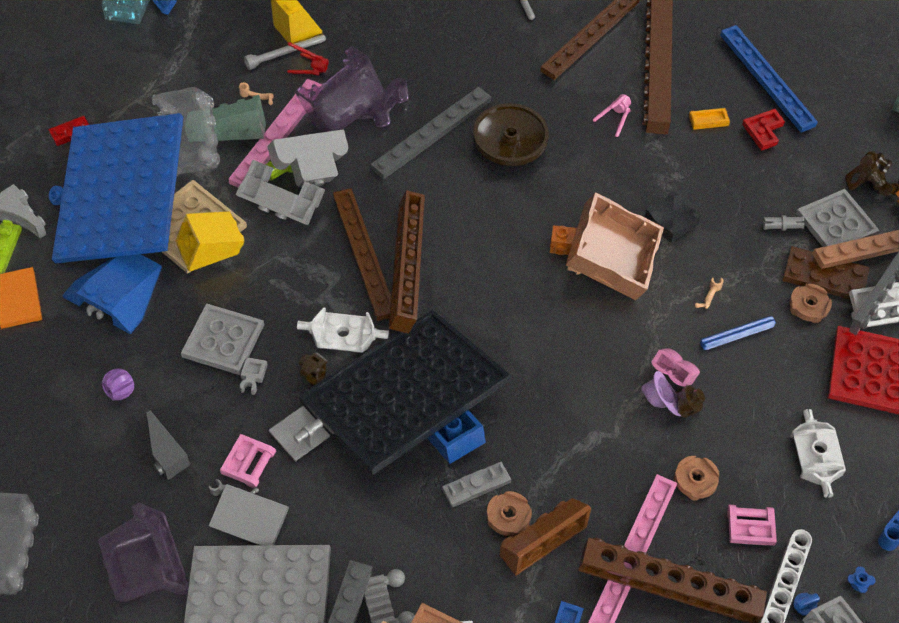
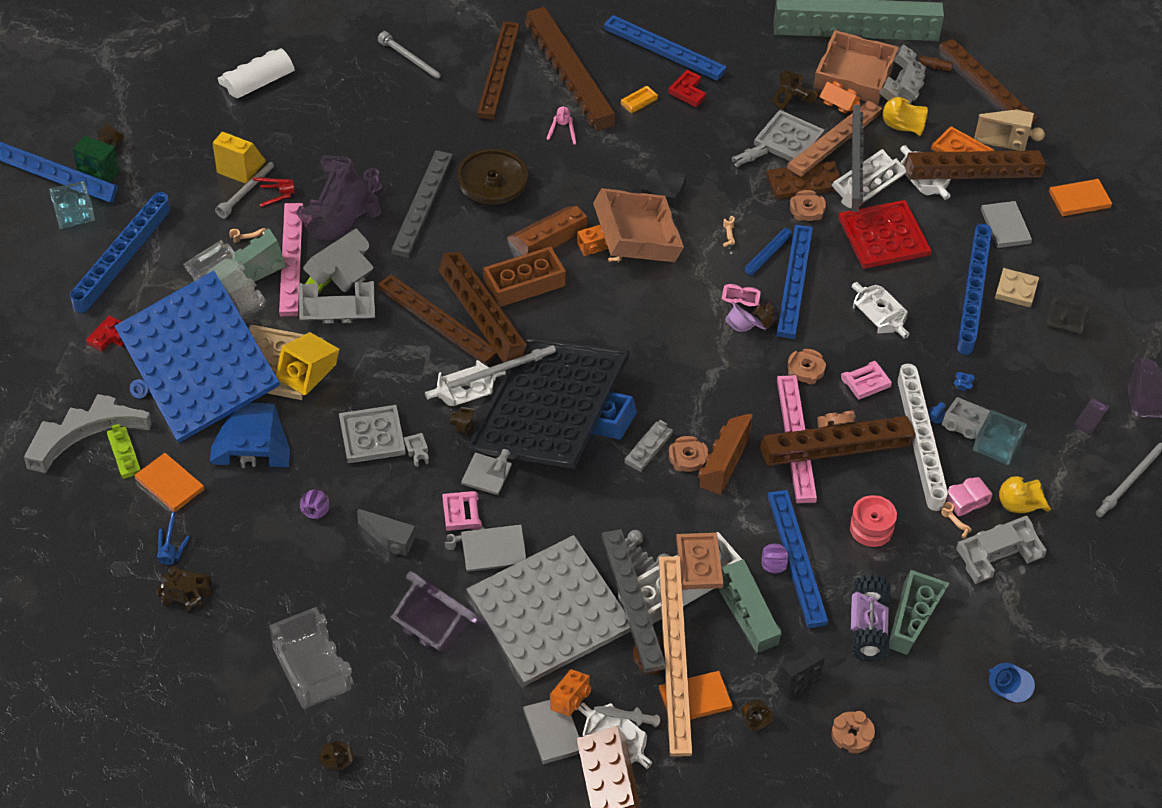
camera: 30 degrees left, 5 degrees down
none -> blue beam [70,192,170,313]
none -> light grey bar [447,345,556,390]
none -> dark orange brick [483,246,566,307]
none -> dark orange slope [507,206,587,255]
none -> blue plate [777,224,813,339]
none -> nougat plate [817,410,857,428]

